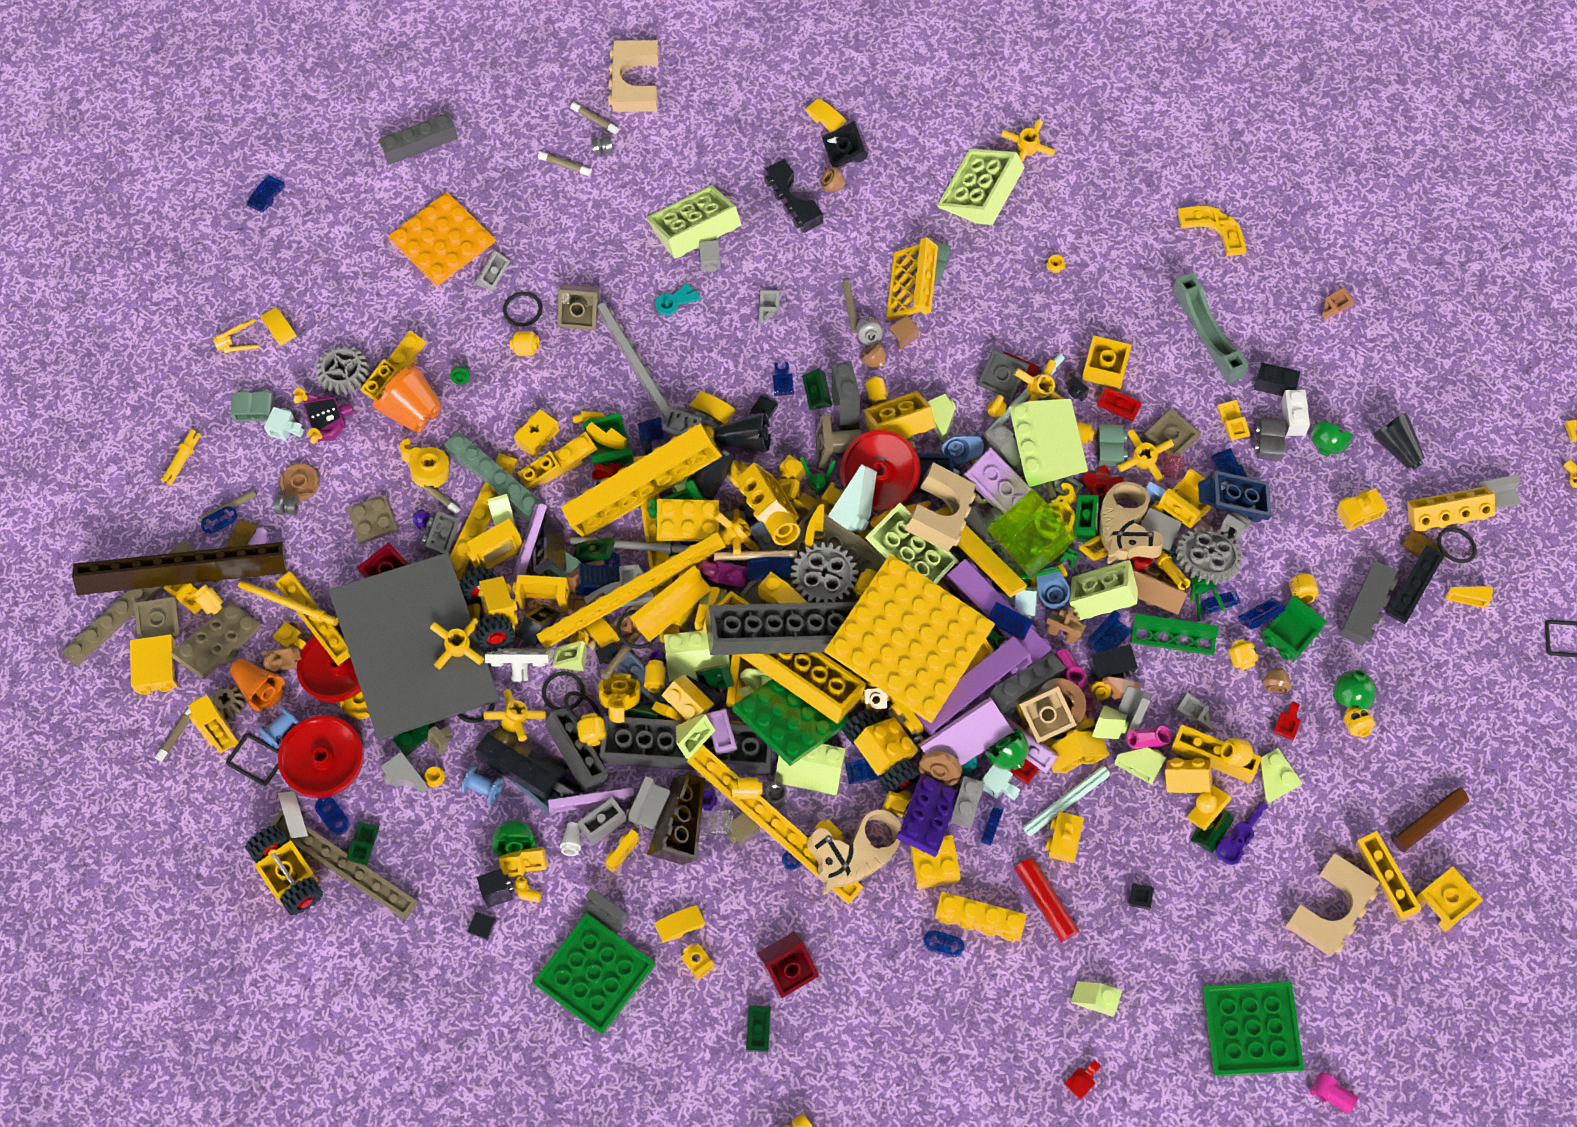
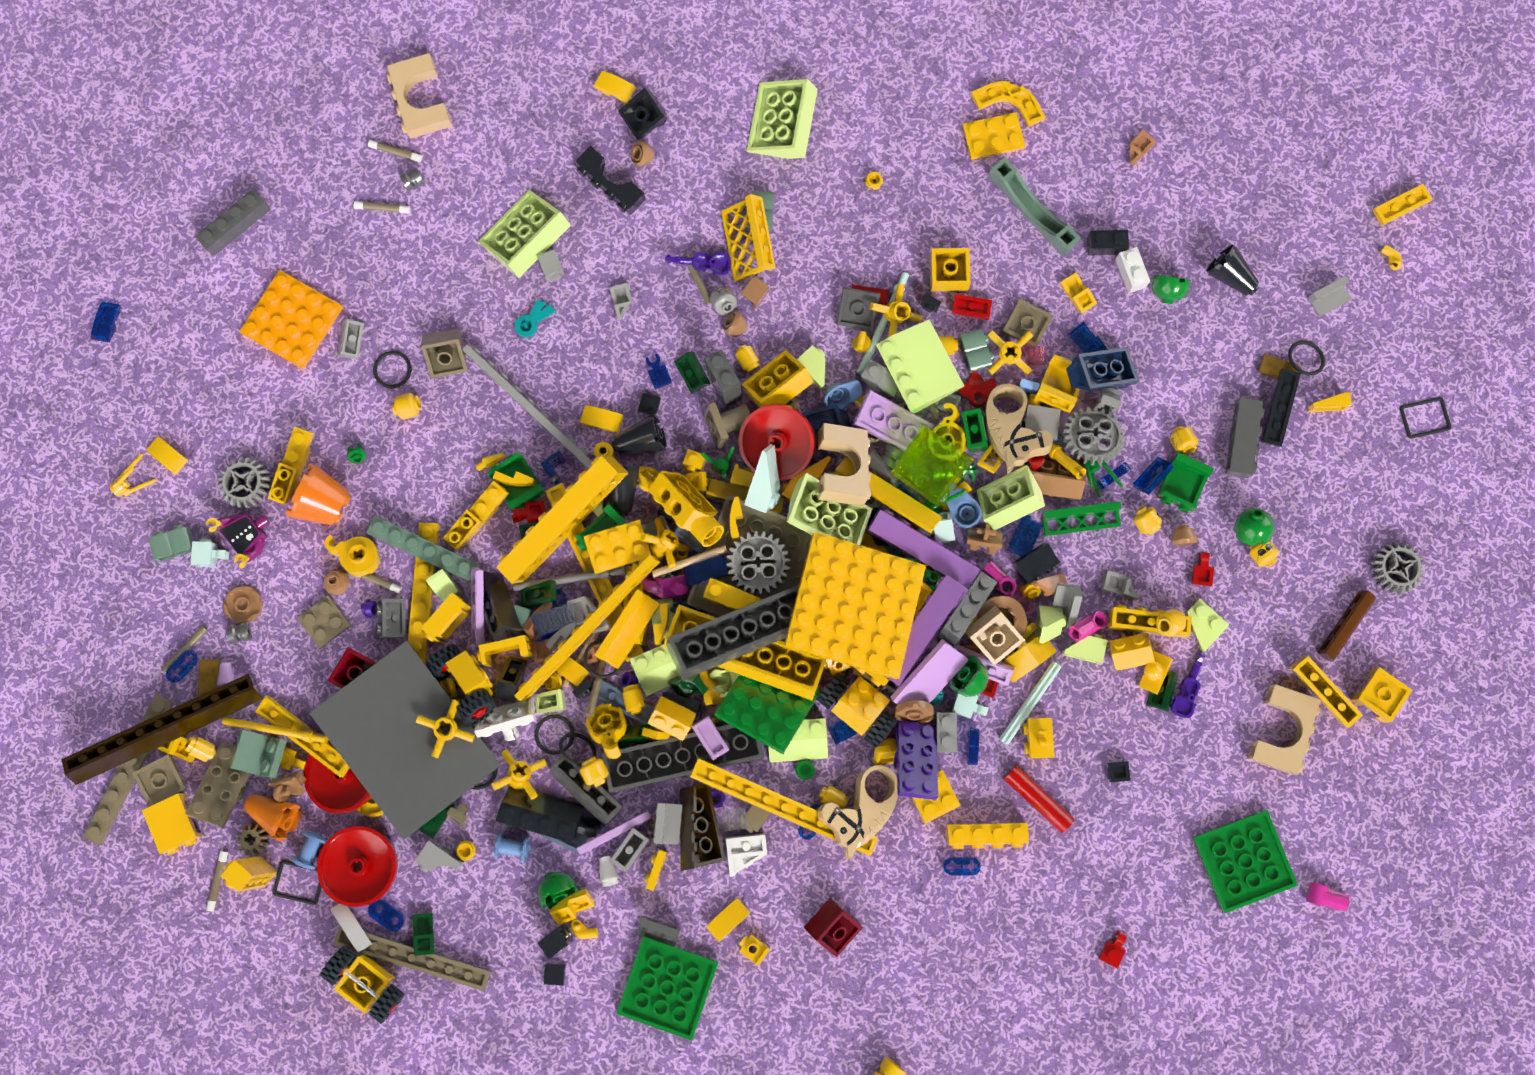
camera: 15 degrees left, 15 degrees up
yellow pin [160,429,201,486] -> none
yellow brick [514,409,560,458] -> none
flat silver bracket [662,406,719,436] -> none
yellowish green slope [676,714,715,759] -> none
yellow brick [730,777,762,800] -> none
dark green plate [746,1006,771,1053] -> none
flat silver wheel [765,782,787,809] -> none
yellow brick [853,569,877,599] -> none
clear blue plate [988,601,1033,641] -> none
yellow bar [1001,120,1056,162] -> none
yellowish green slope [1071,981,1122,1017] -> none
flat silver brick [1254,417,1286,461] -> none
yellow brick [1336,488,1388,531] -> none
yellow brick [1407,486,1495,531] -> none
none -> sand green bracket [230,730,287,779]
none -> medium nougat cone [323,569,350,595]
none -> dark purple piece [665,251,731,275]
none -> white wing [726,833,767,877]
none -> green tile [795,760,815,780]
none -> yellow plate [962,112,1025,160]
none -> light grey gear [1371,542,1426,594]

